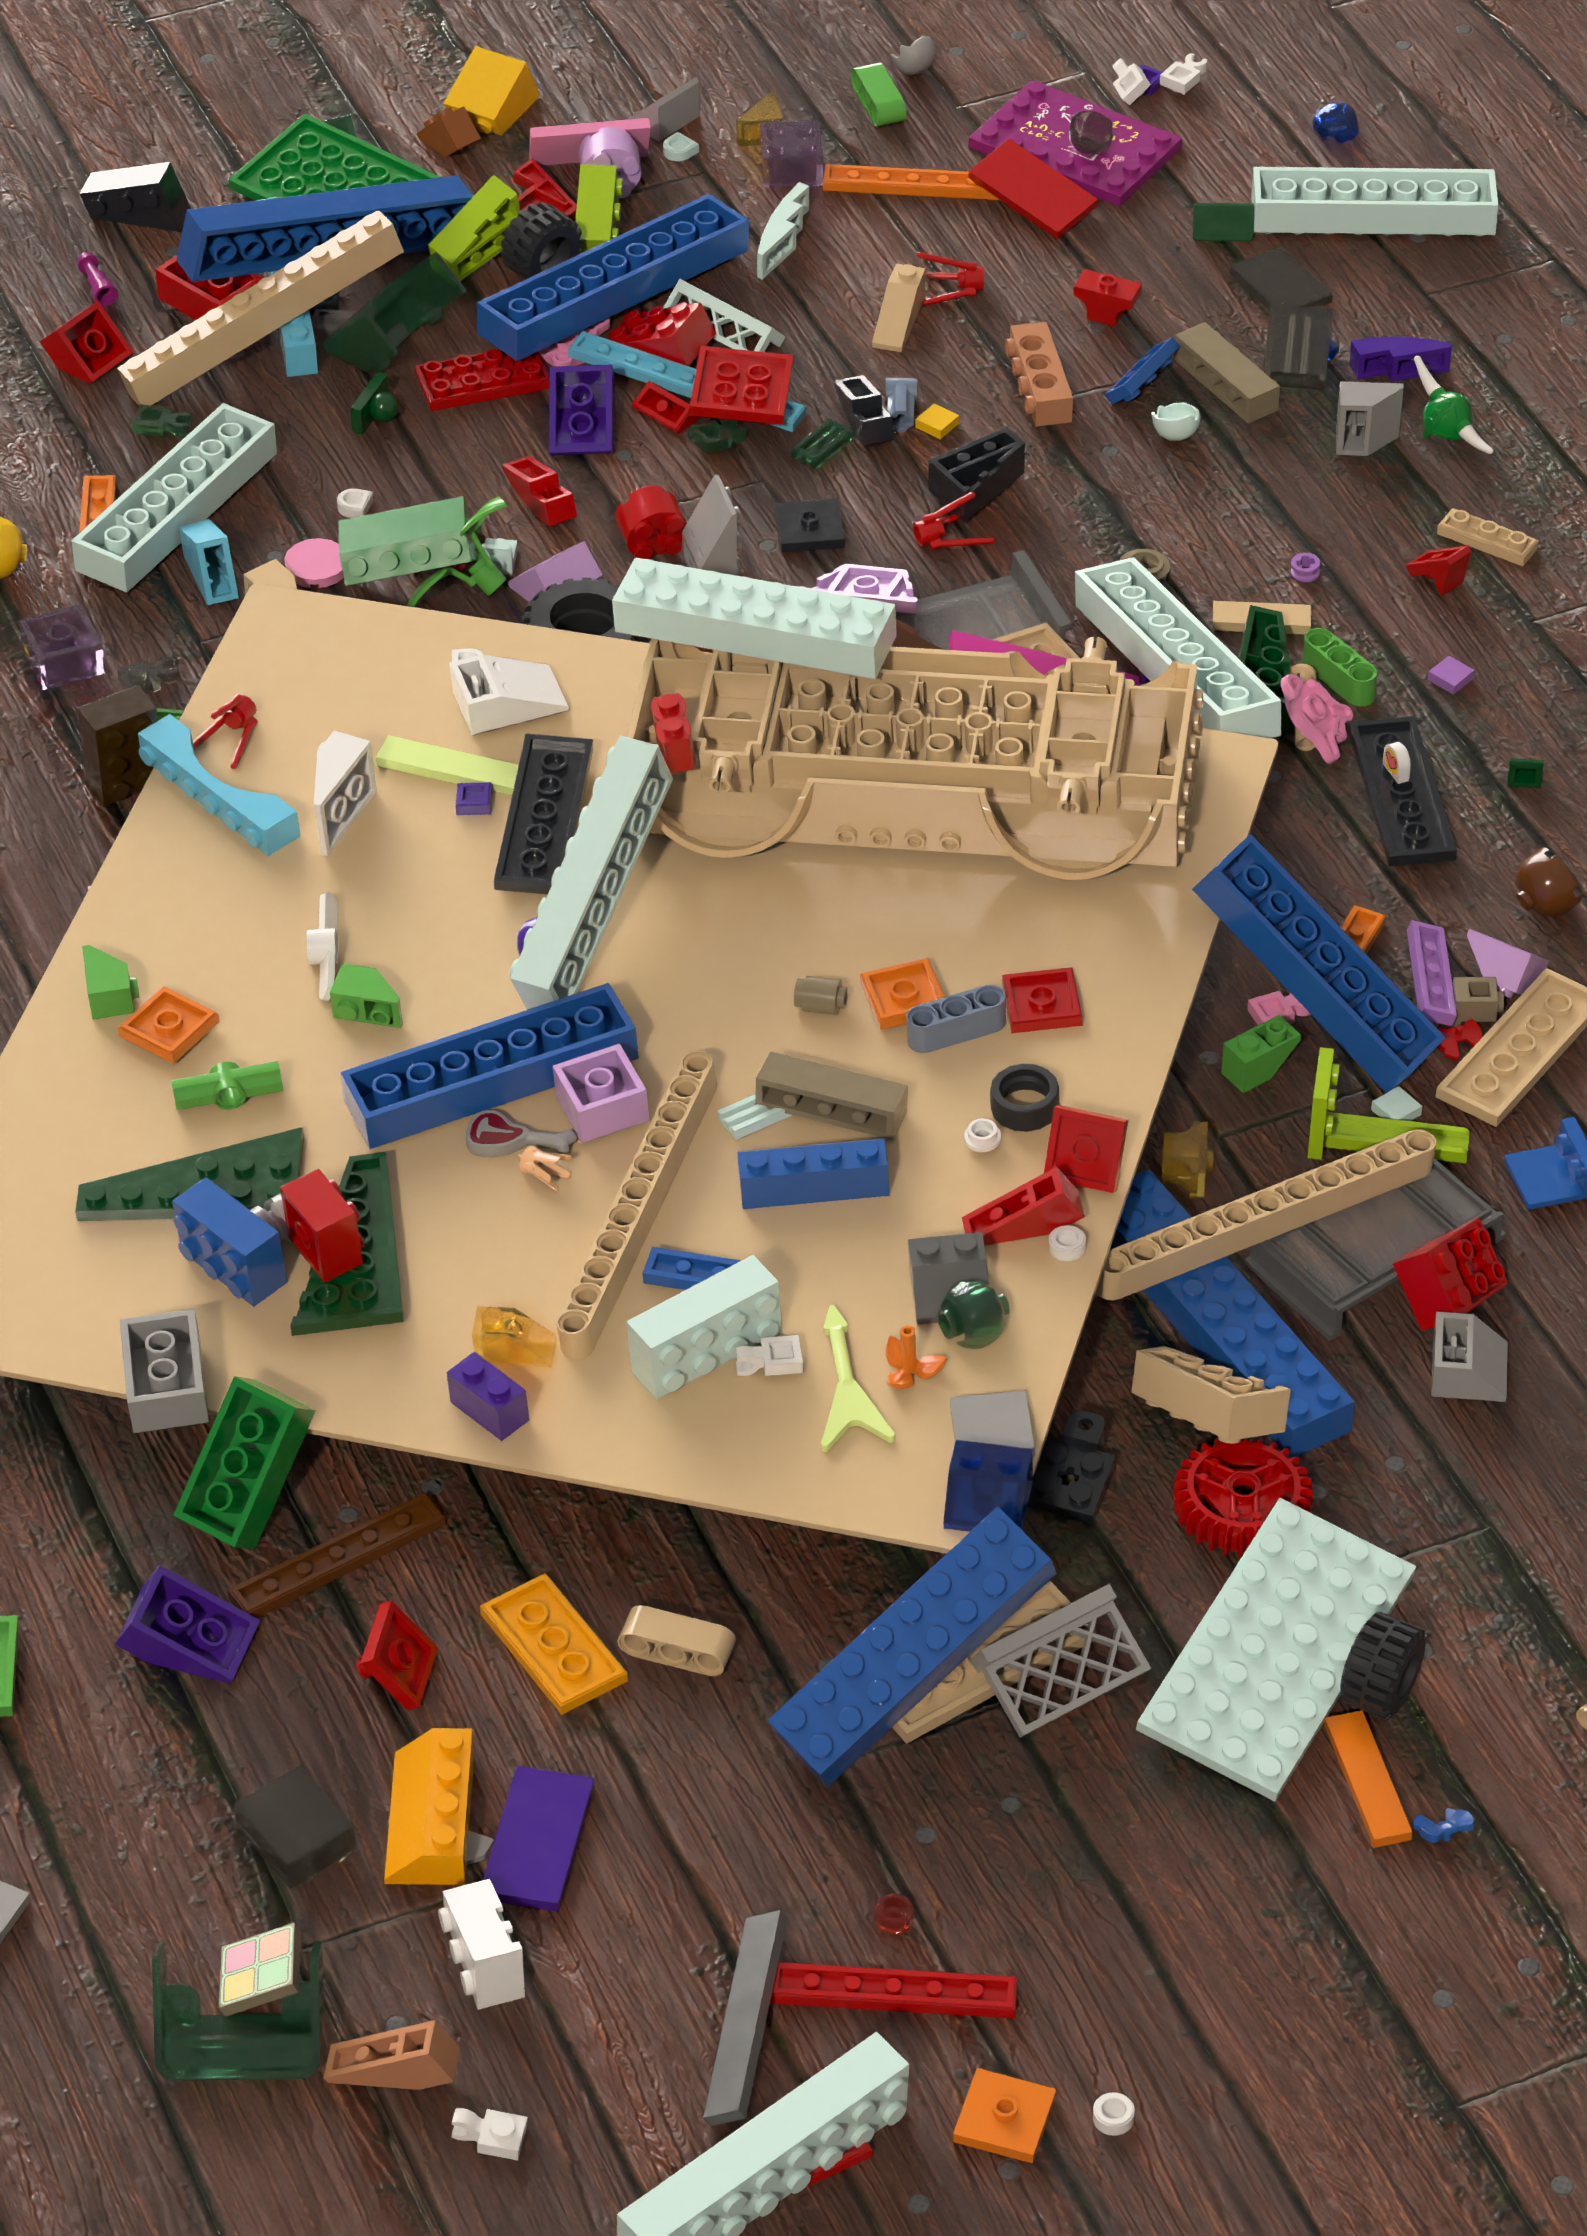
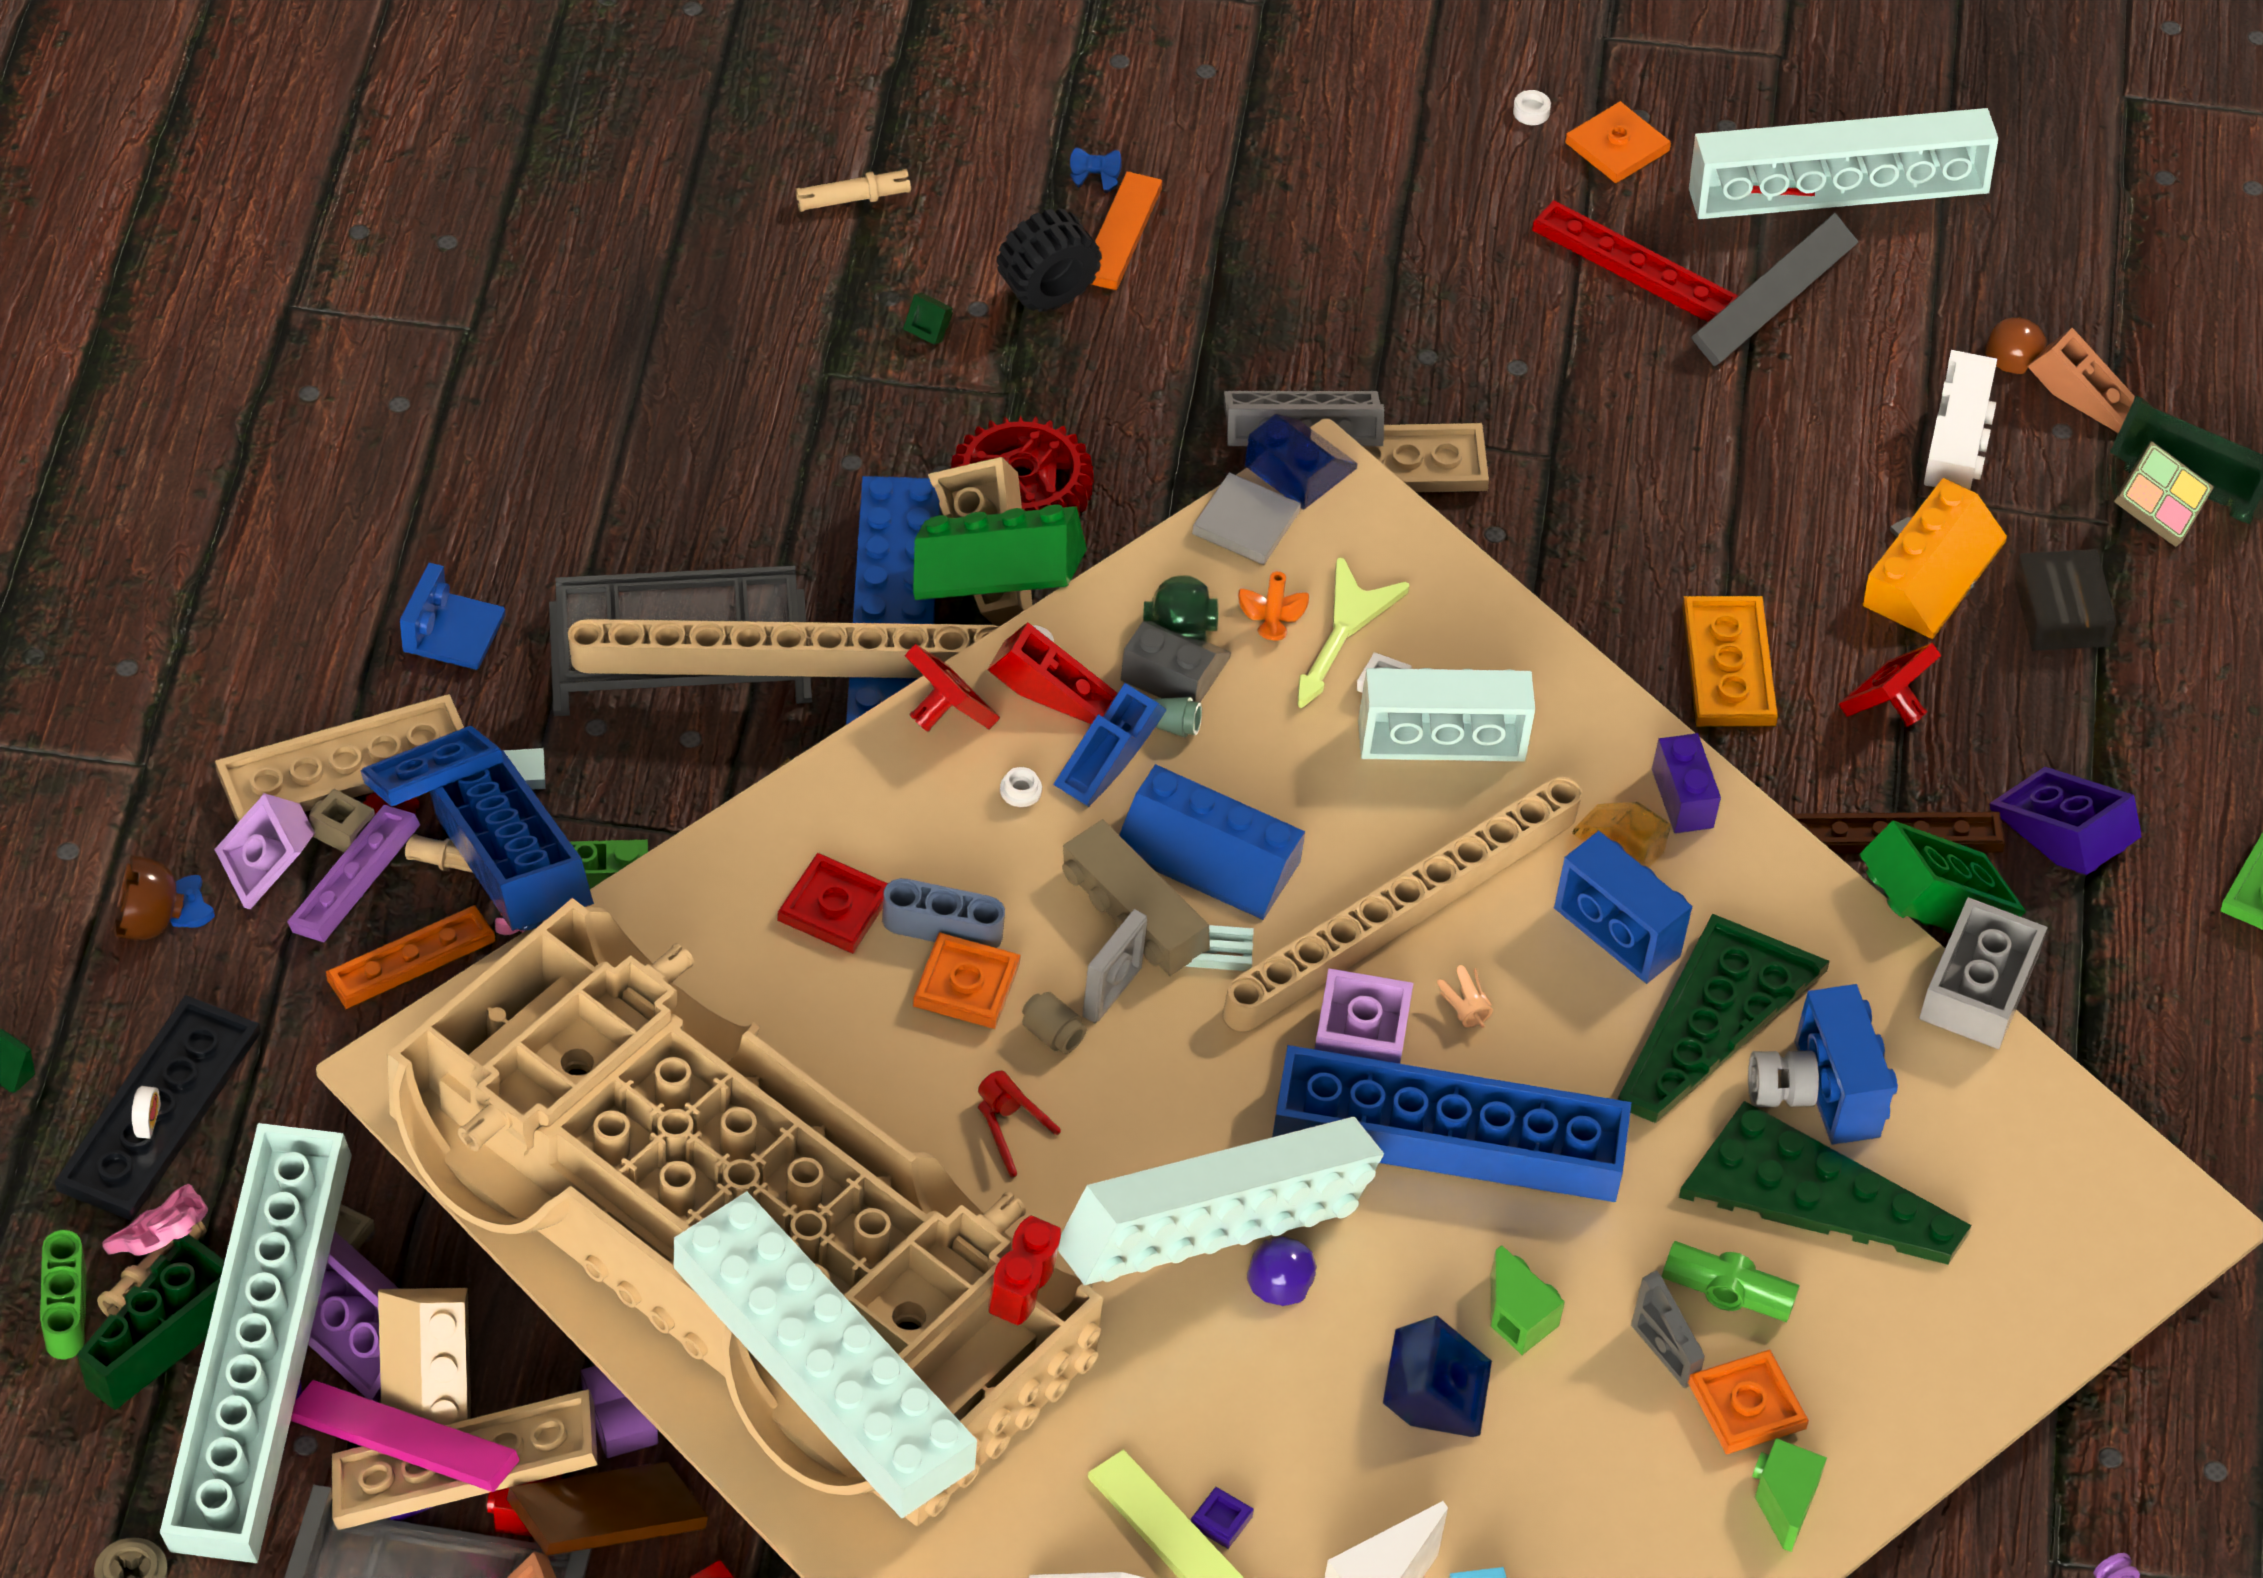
camera: 150 degrees left, 5 degrees up
red brick [280,1169,364,1283] -> none
white piece [306,892,338,1001] -> none
white plate [452,2108,528,2161] -> none
light grey piece [466,1110,577,1157] -> none
dark purple tile [482,1765,594,1912] -> none
black plate [494,733,594,895] -> none
tan beam [617,1605,736,1676] -> none
blue plate [642,1247,741,1290] -> none
blue brick [767,1506,1057,1788] -> none
clear red tile [874,1893,914,1935] -> none
black tyre [990,1064,1060,1132] -> none
light aqua plate [1136,1498,1417,1802] -> none
tan tile [1212,601,1311,635] -> none
lime bracket [1308,1047,1470,1163] -> none
red slope [1392,1217,1508,1331] -> none
light grey slope [1431,1312,1508,1402] -> none
none -> blue piece [170,875,215,928]
none -> blue tile [360,726,504,807]
none -> dark green tile [903,292,953,345]
none -> green slope [913,505,1087,600]
none -> red plant [978,1070,1061,1178]
none -> blue slope [1053,683,1166,807]
none -> light grey tile [1083,909,1147,1023]
none -> sand green cone [1152,697,1202,738]
none -> clear blue slope [1383,1315,1492,1437]
none -> blue brick [1554,831,1693,984]
none -> dark grey wing [1631,1270,1705,1389]
none -> dark orange hair [1985,317,2047,374]

